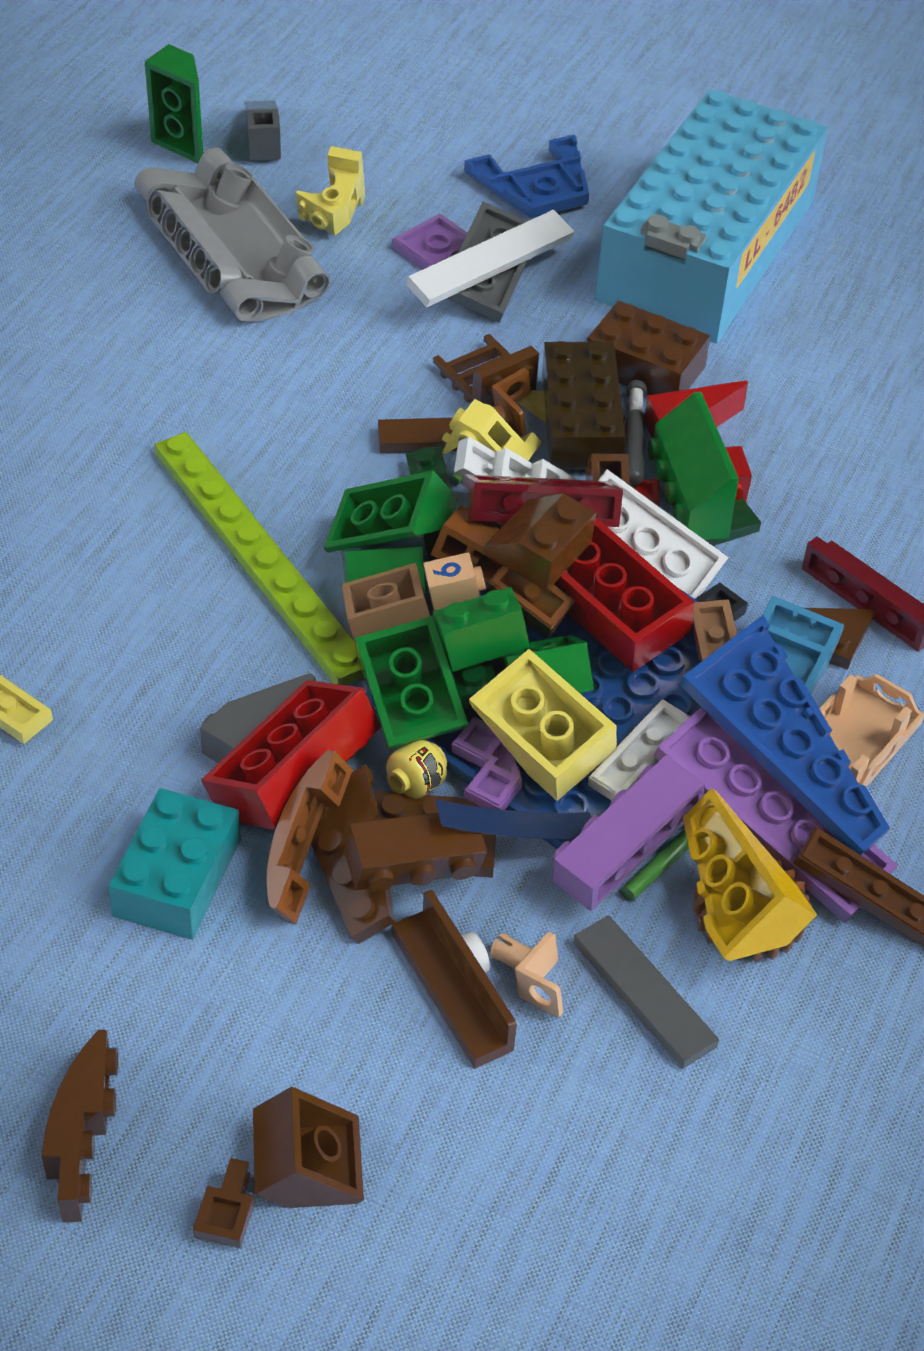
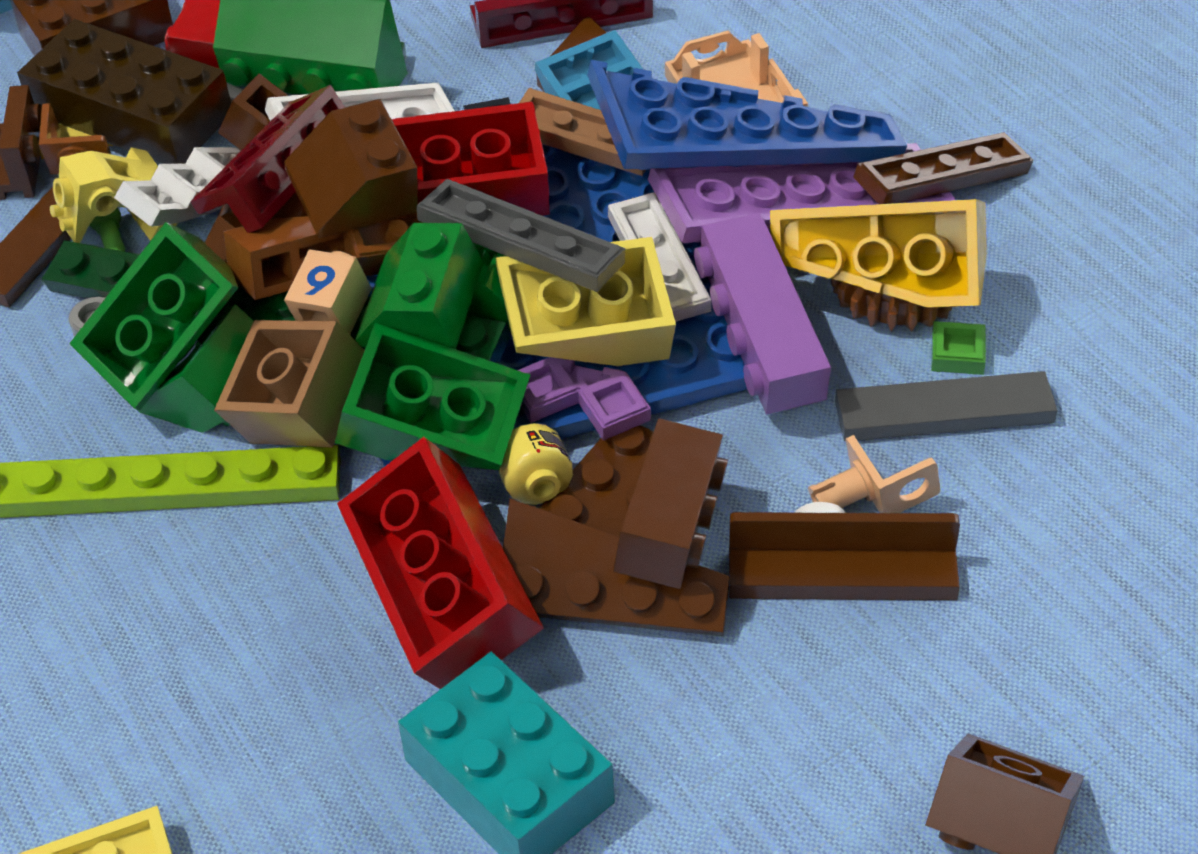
camera: 55 degrees left, 0 degrees up
dark grey slope [200,673,316,763] -> none
dark orange slope [266,750,353,924] -> none
dark blue sticker [435,799,591,839] -> none
none -> dark grey tile [417,179,625,292]
none -> bright green tile [931,321,986,375]

